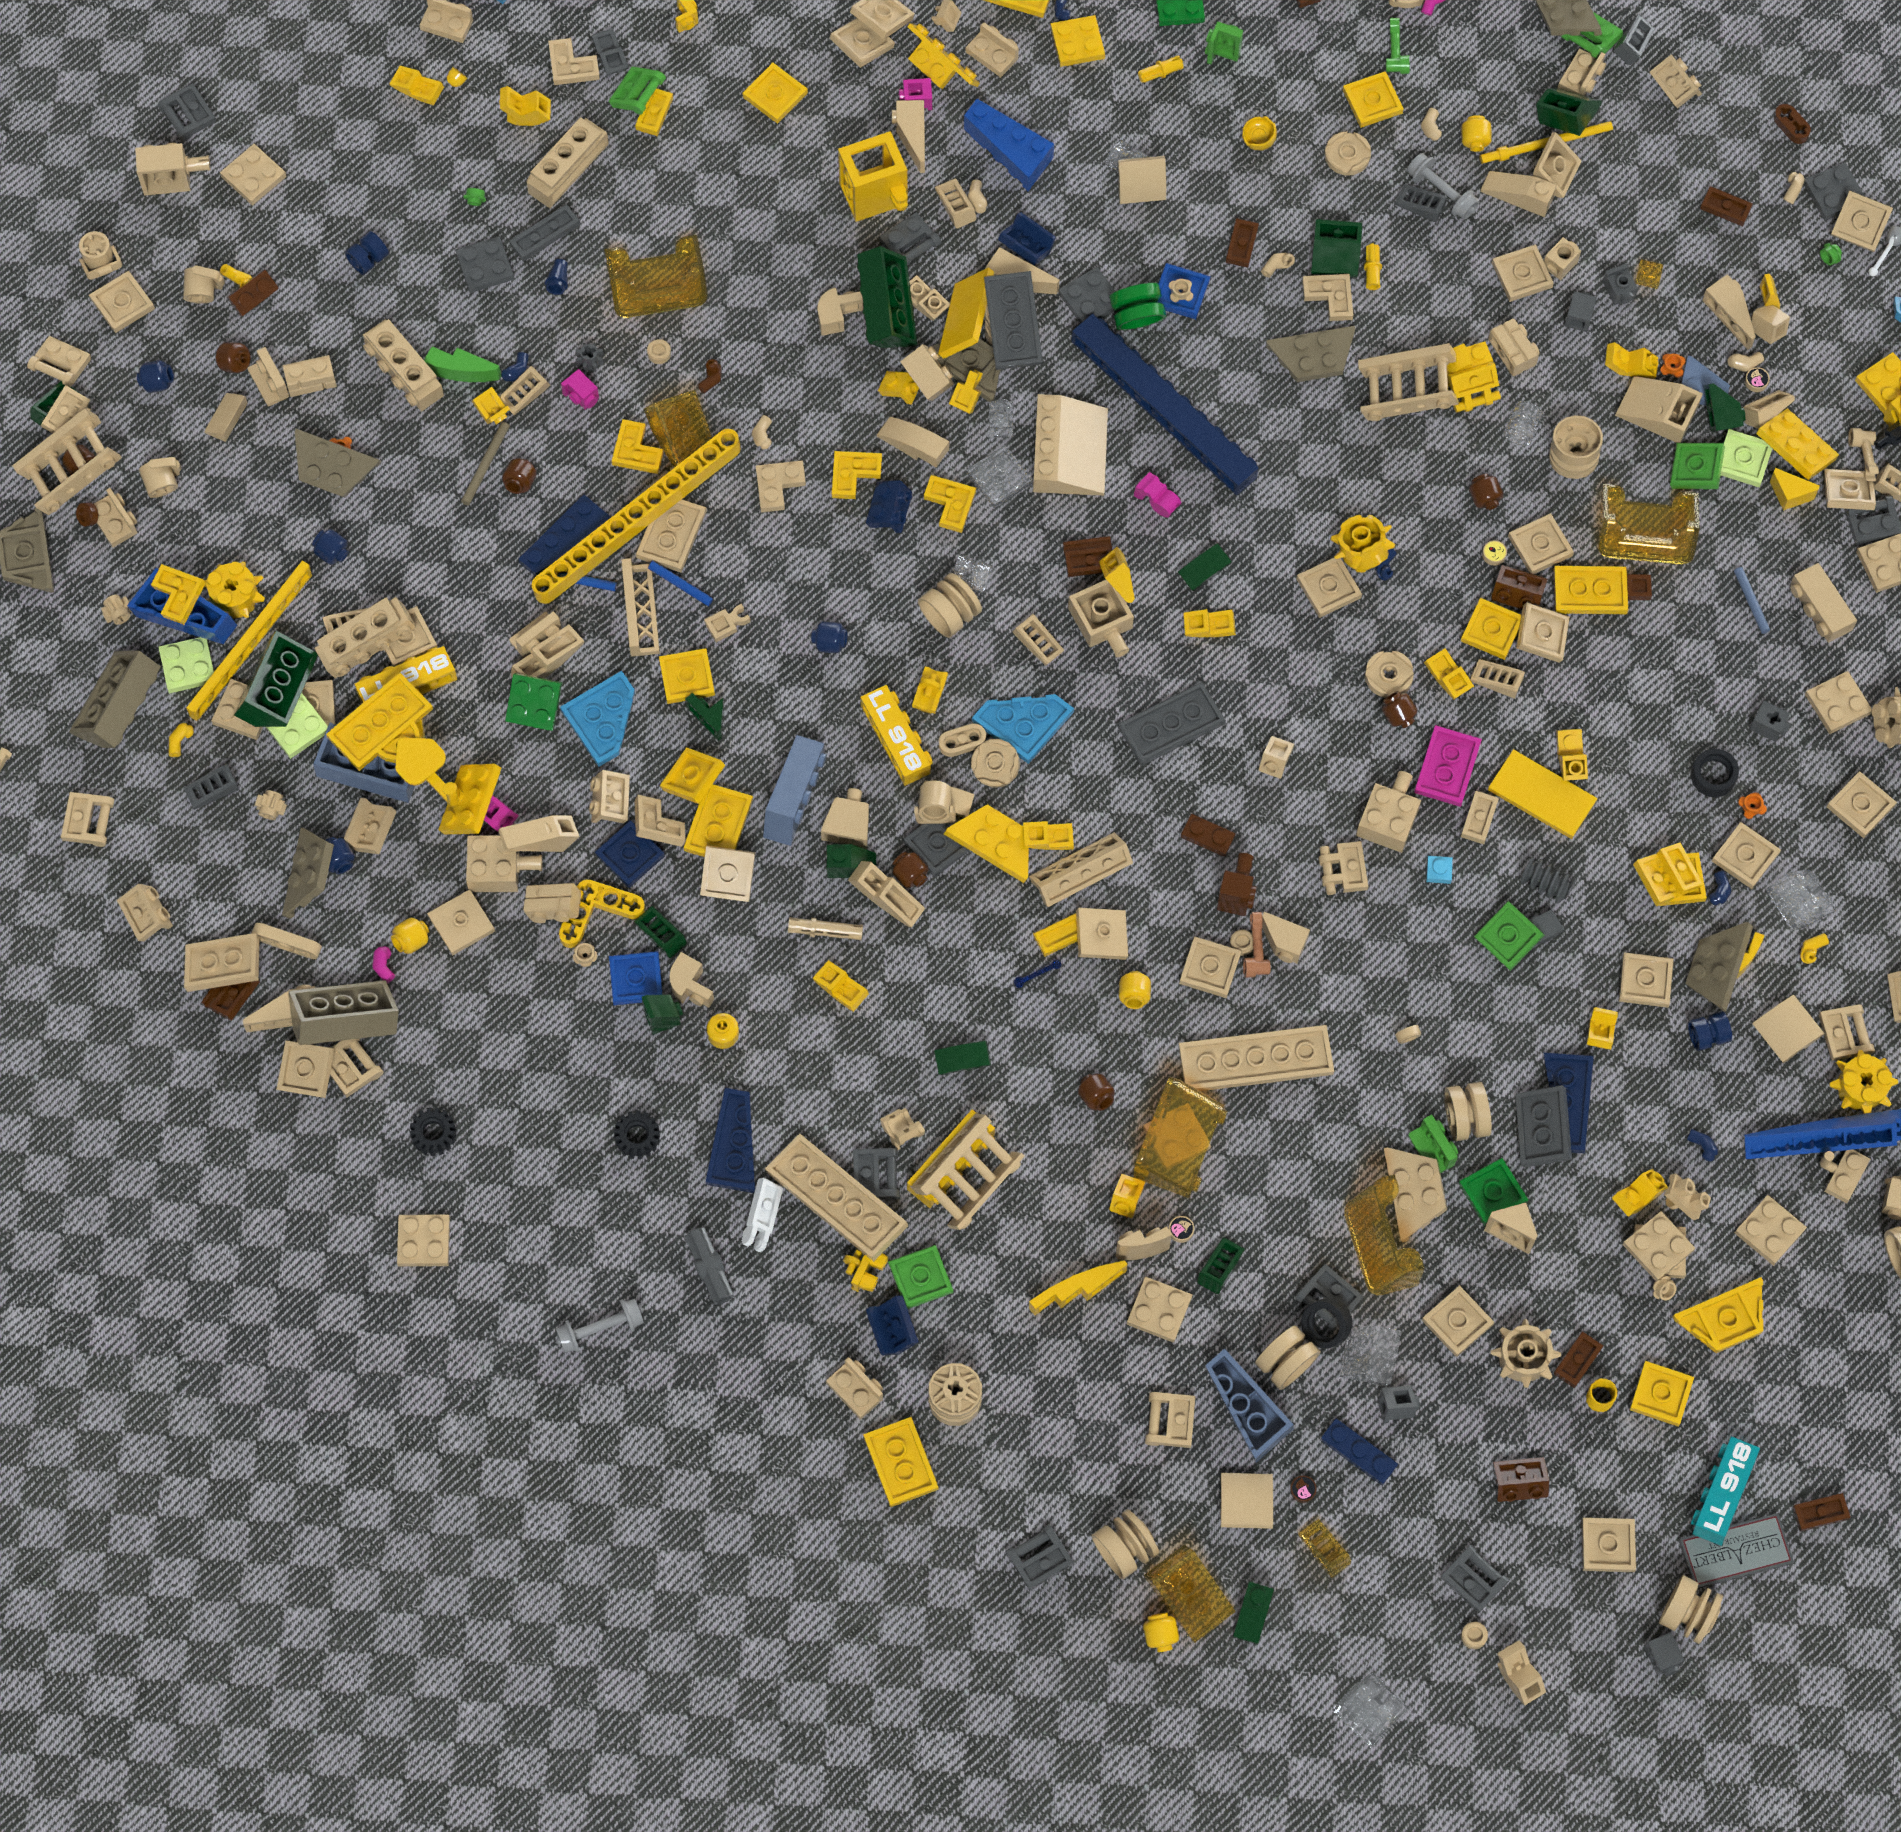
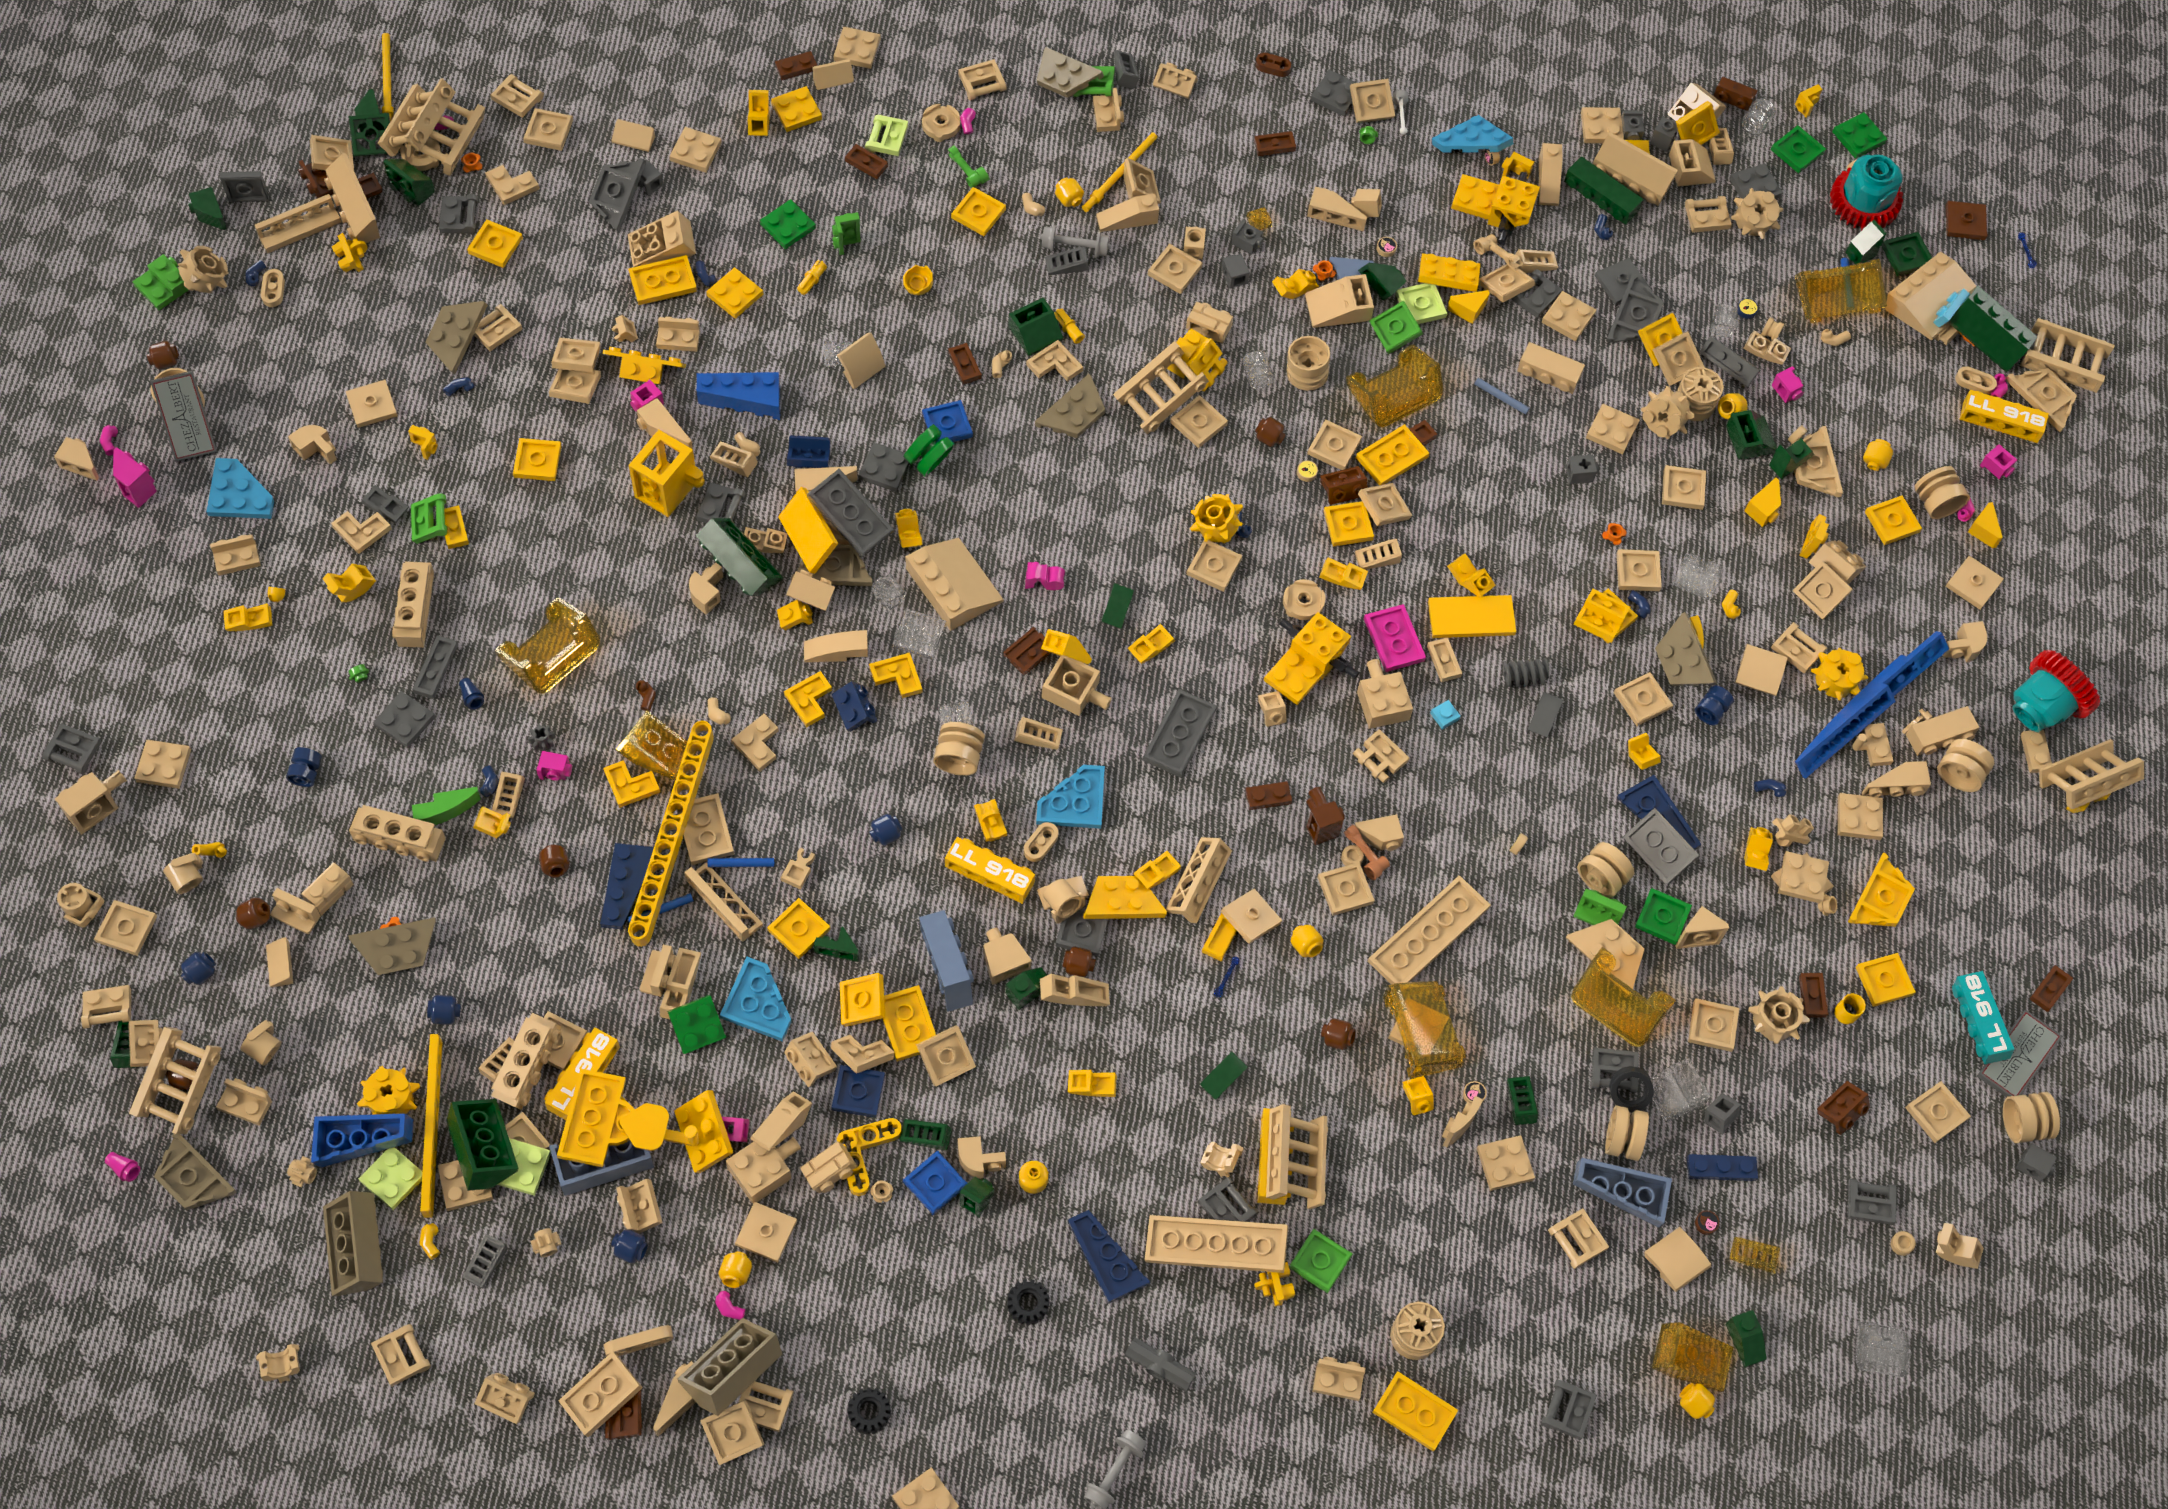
camera: 40 degrees left, 5 degrees down
reddish brown tile [76,502,98,527] -> none
yellow plate [151,564,206,625] -> none
reddish brown plate [227,269,279,316] -> none
dark tan wing [282,828,334,919] -> none
dark tan bar [461,422,510,506] -> none
tan tile [647,339,671,364] -> none
white hinge [741,1178,783,1252] -> none
tan pin [788,917,863,940] -> none
dark blue bracket [866,1296,919,1356] -> none
yellow plate [949,369,983,414] -> none
tan tile [971,739,1020,788] -> none
yellow slope [1029,1260,1128,1315] -> none
dark blue brick [1072,314,1258,496] -> none
tan wheel [1092,1509,1159,1580] -> none
tan plate [1169,279,1193,302] -> none
tan tile [1325,131,1371,175] -> none
reddish brown head [1381,691,1418,728] -> none
bright green tile [1474,901,1545,971] -> none
dark green slope [1536,88,1602,136] -> none
black tyre [1691,748,1739,798] -> none
tan arm [1727,352,1764,372] -> none
tan slope [1743,390,1795,429] -> none
yellow slope [1760,274,1780,309] -> none
tan arm [1783,172,1805,204] -> none
none -> yellow slope [895,509,922,548]
none -> tan plate [1170,395,1228,448]
none -> yellow piece [1264,612,1360,705]
none -> tan slope [1862,761,1931,797]

